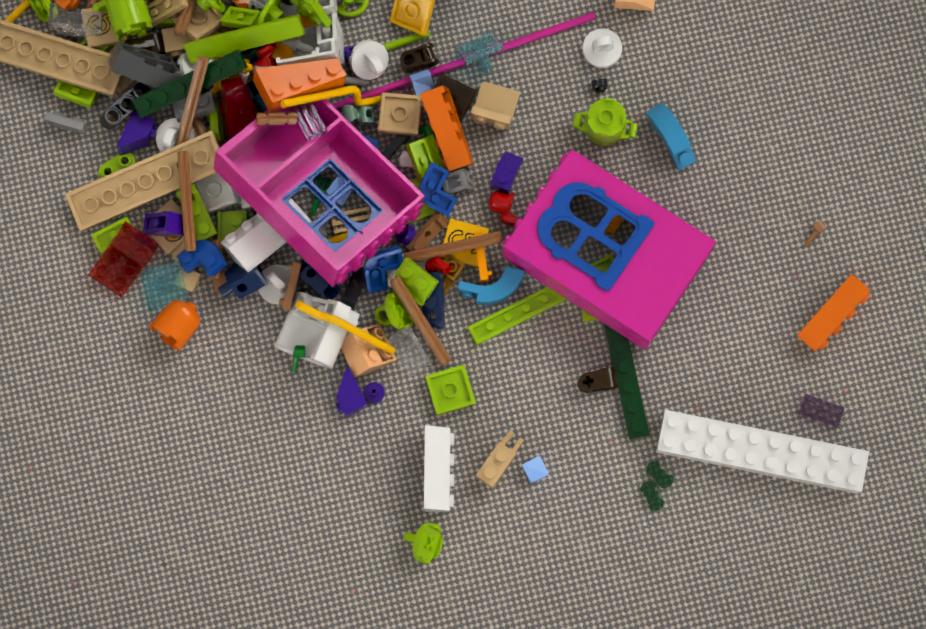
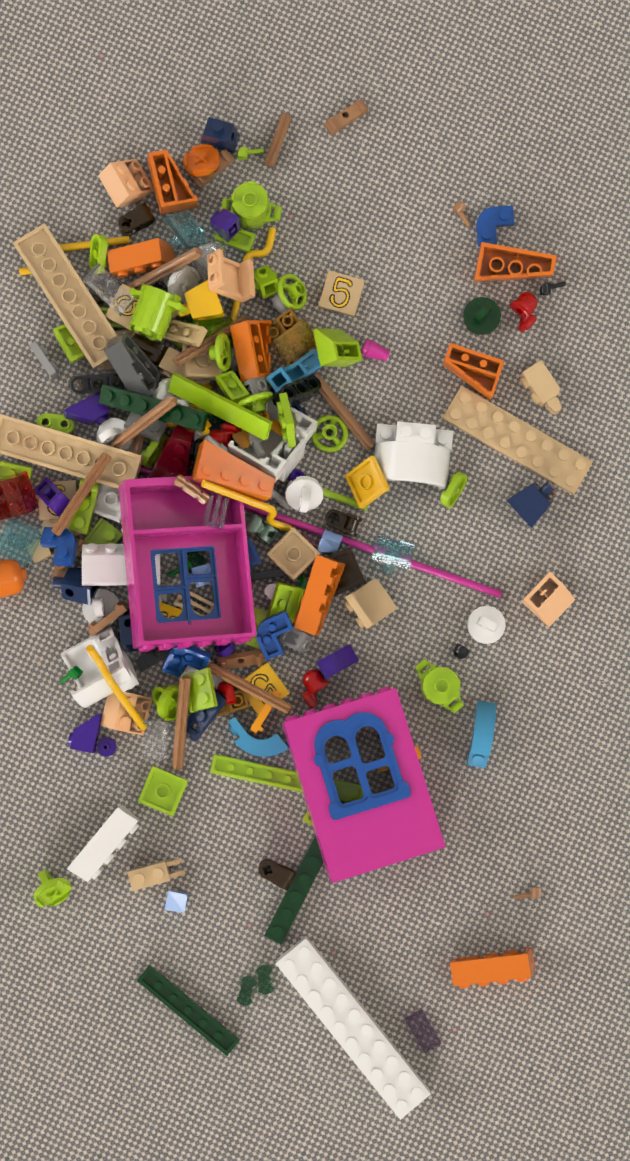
camera: 35 degrees right, 5 degrees up
none -> dark green plate [137,964,240,1056]

